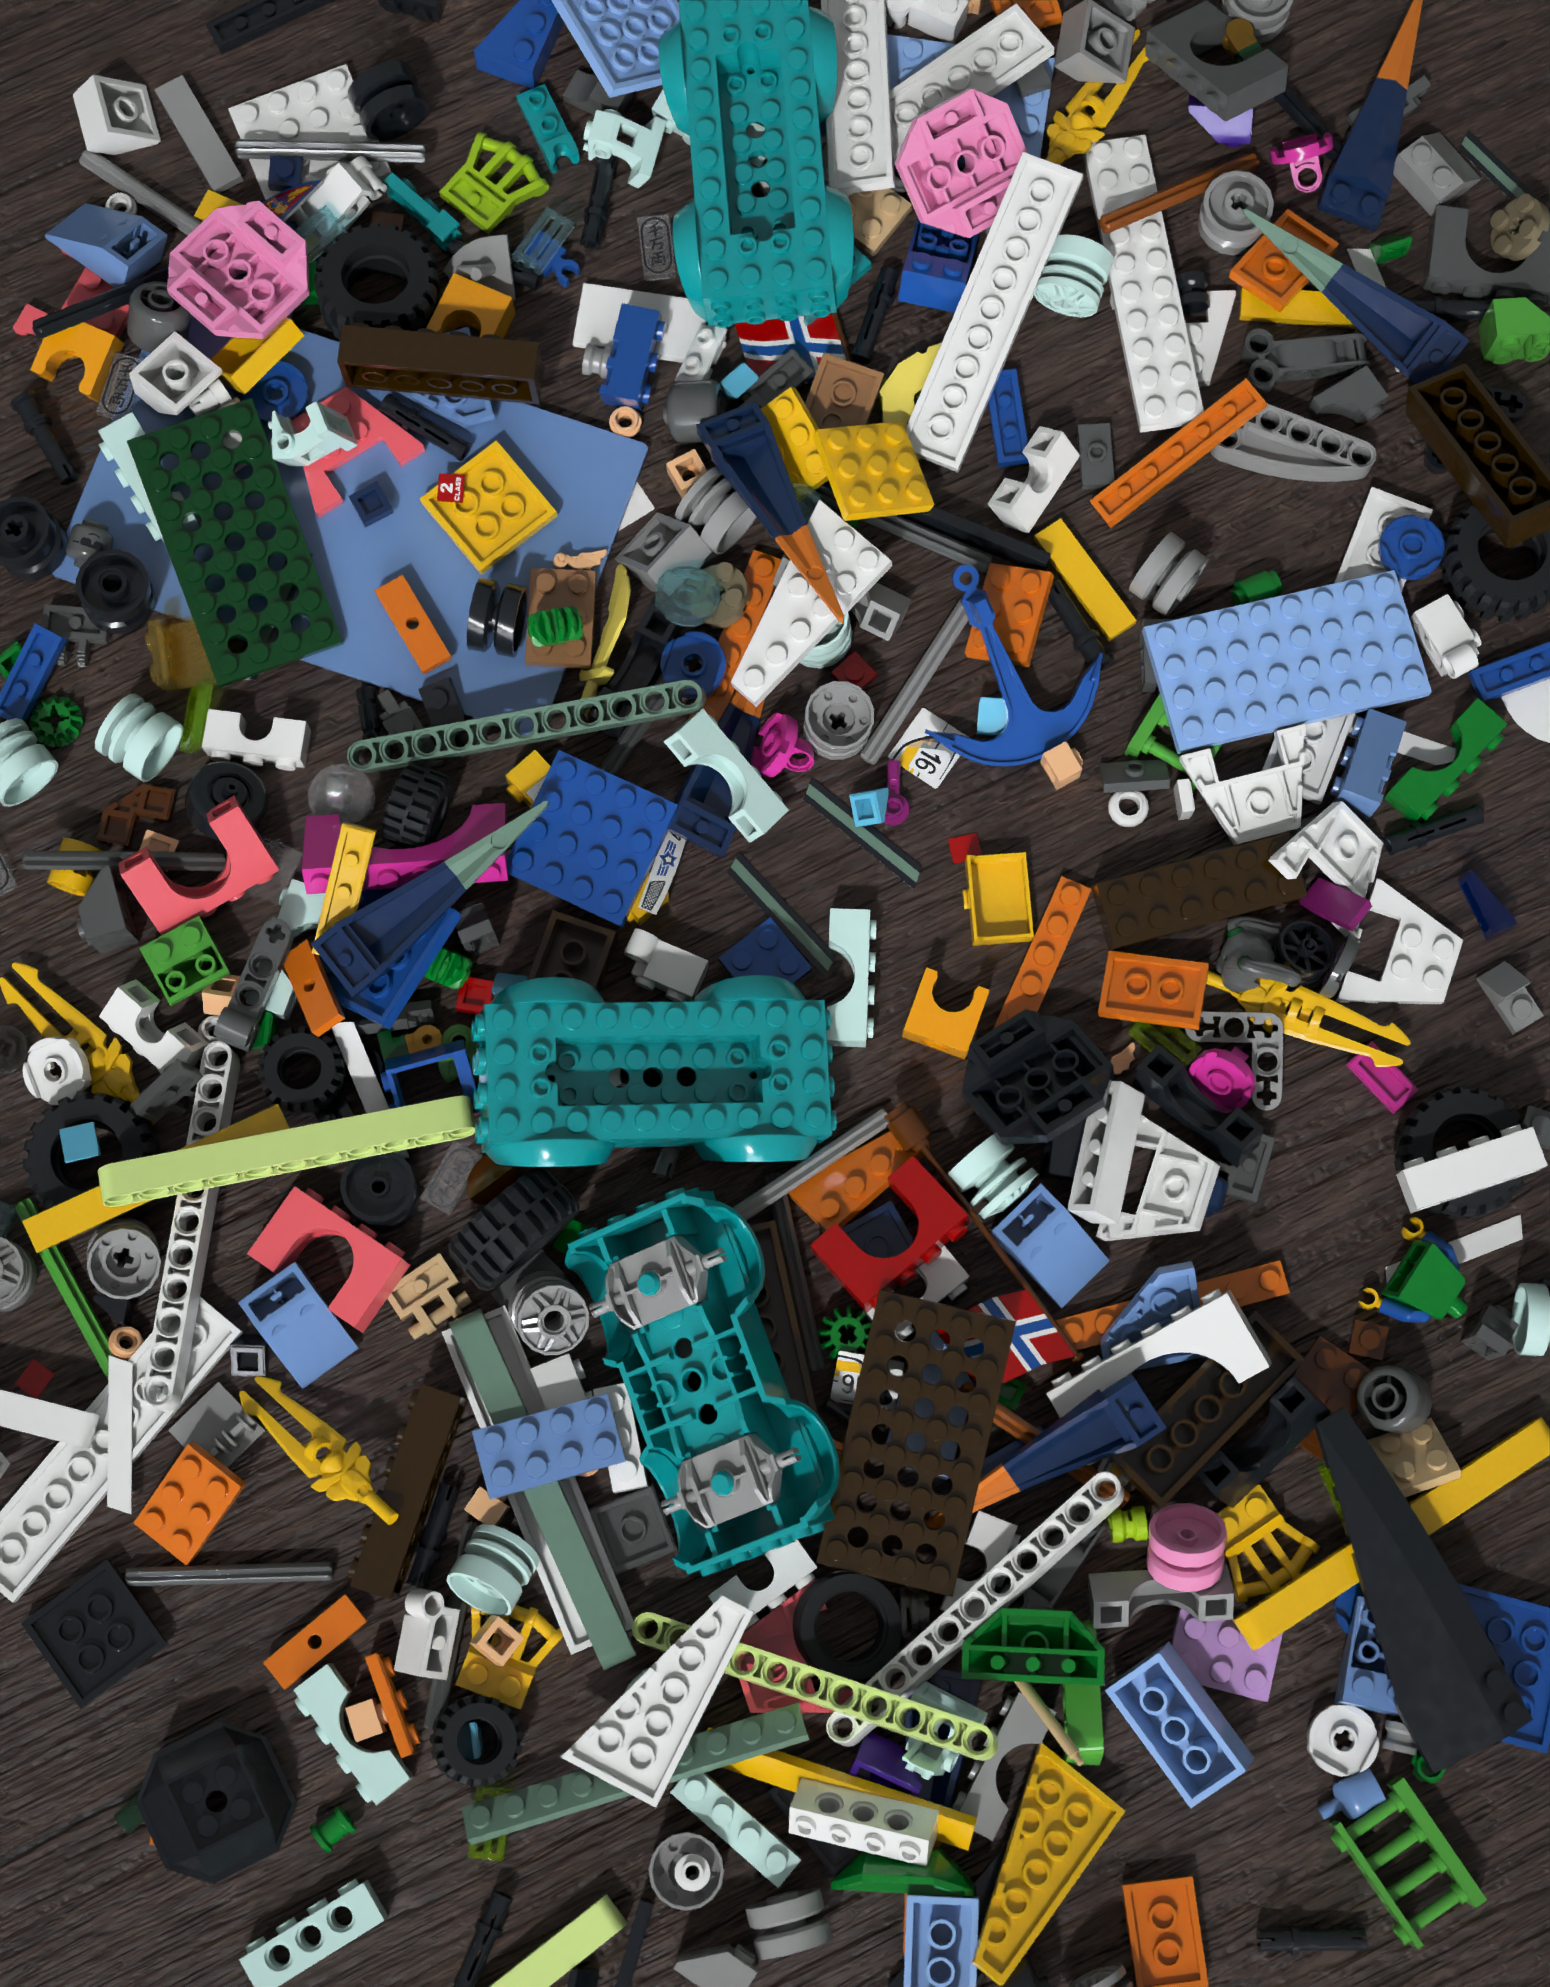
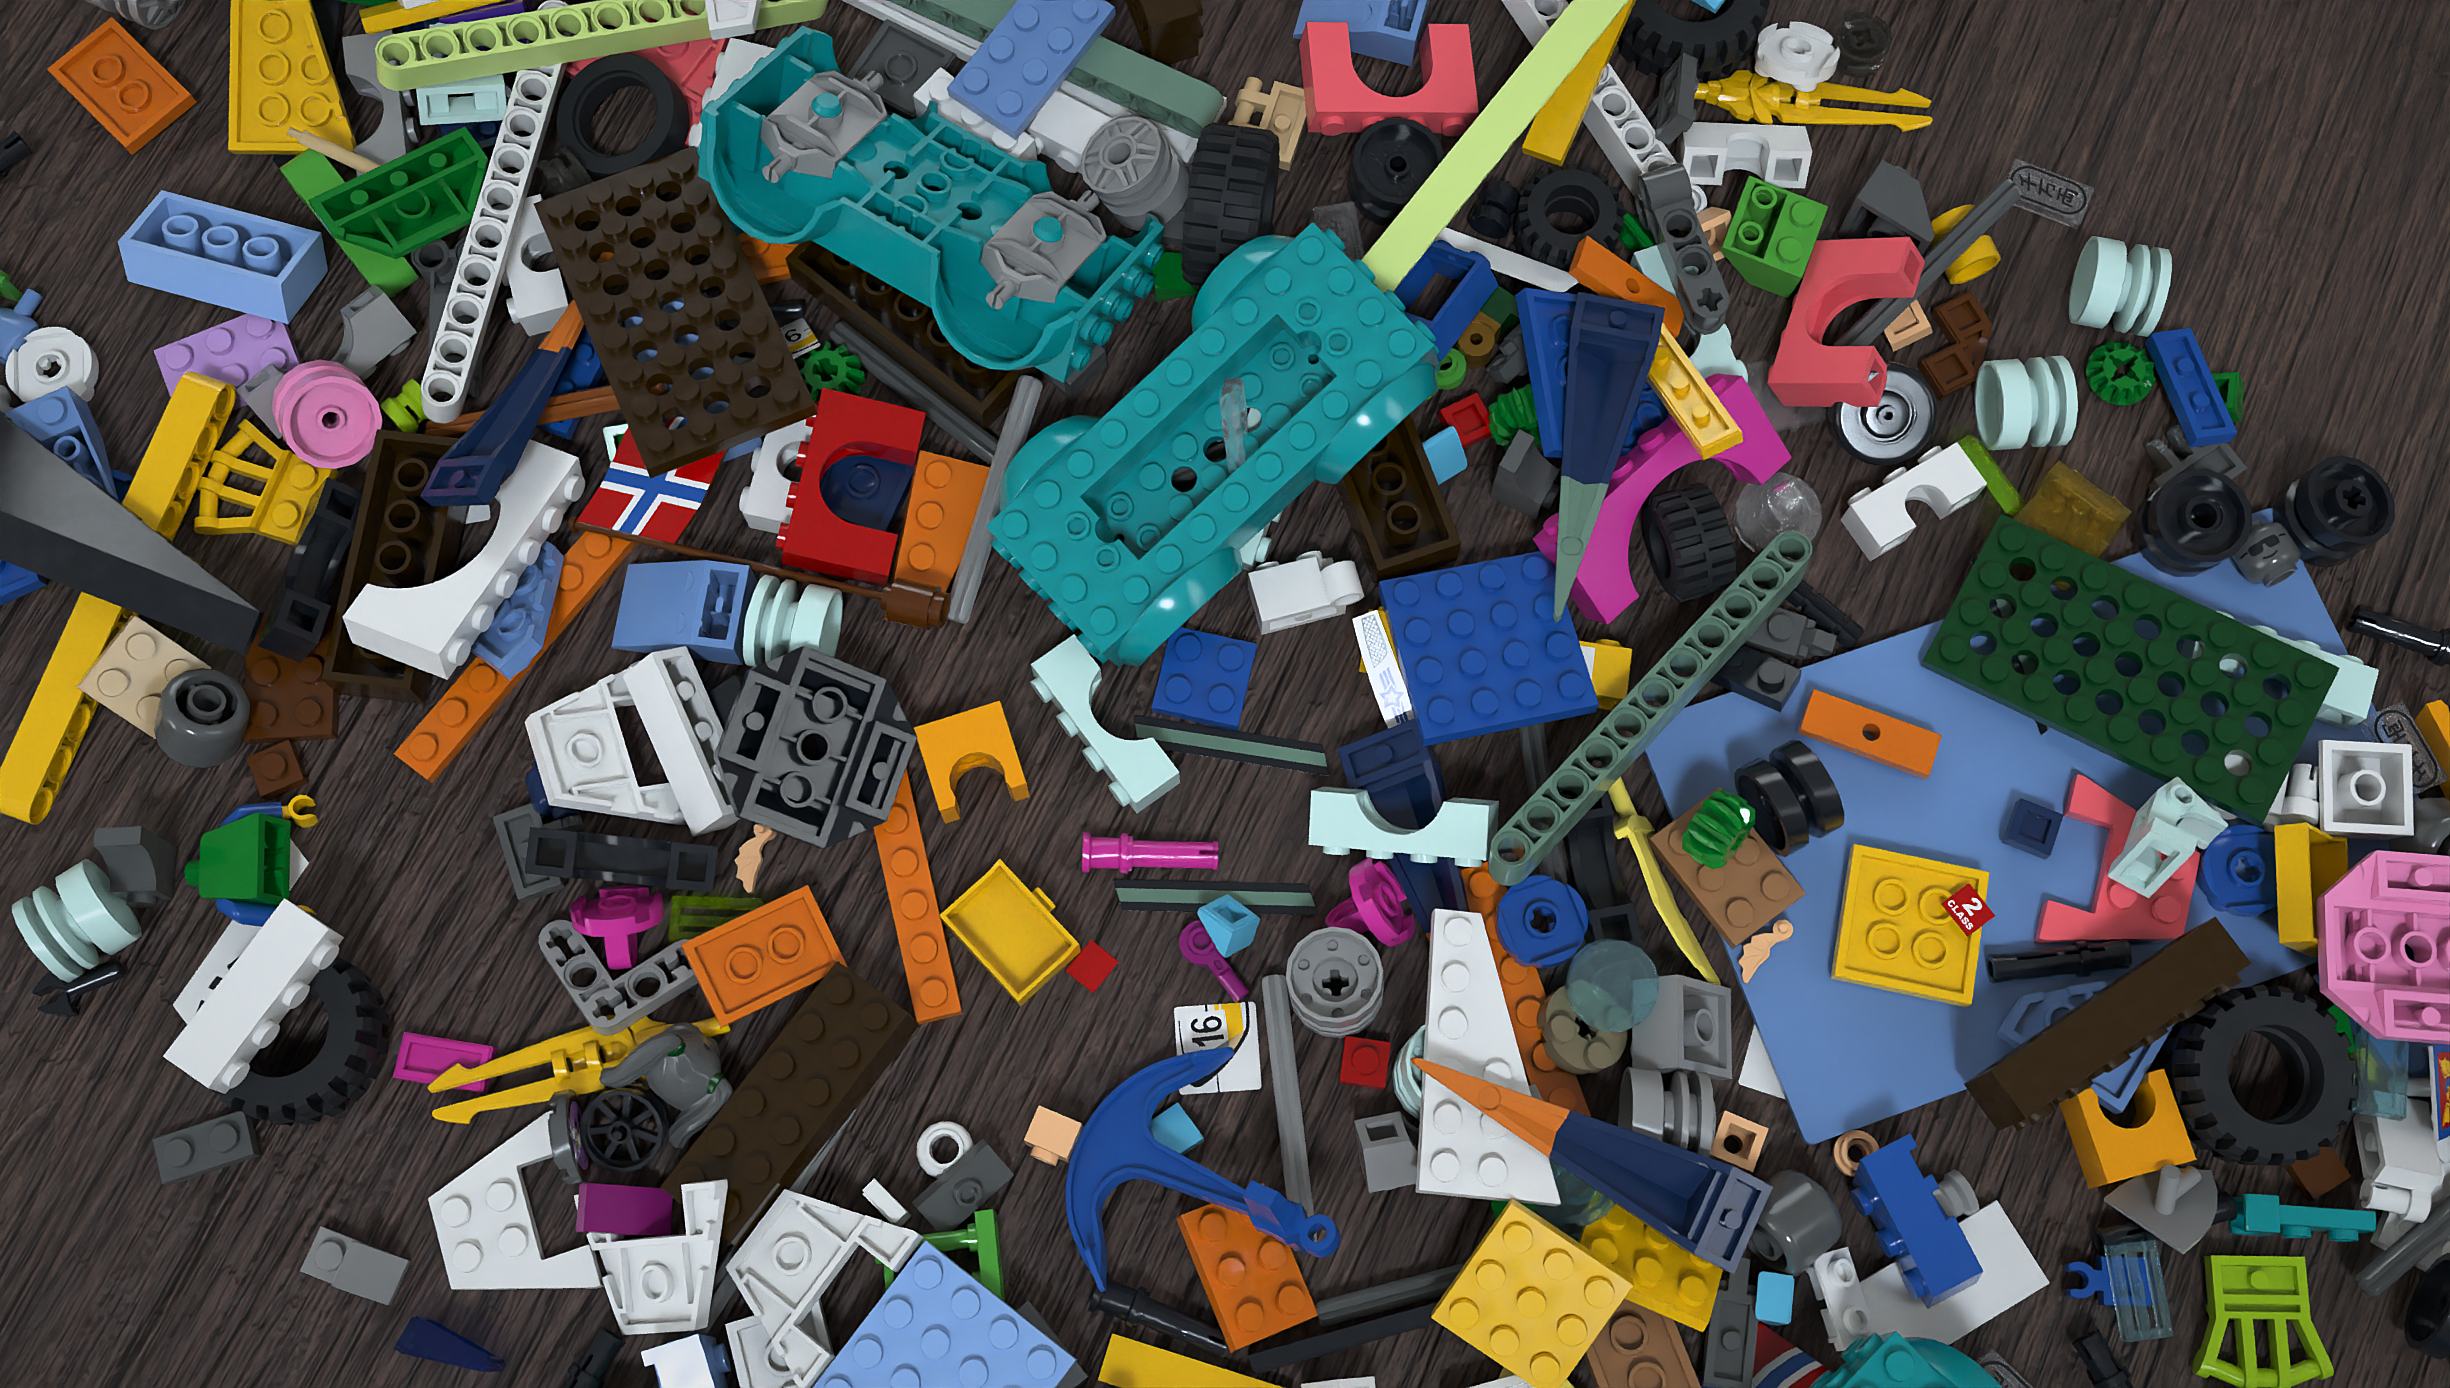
camera: 140 degrees right, 5 degrees down
none -> dark pink pin [1082,832,1218,873]
none -> clear tile [1219,378,1248,472]

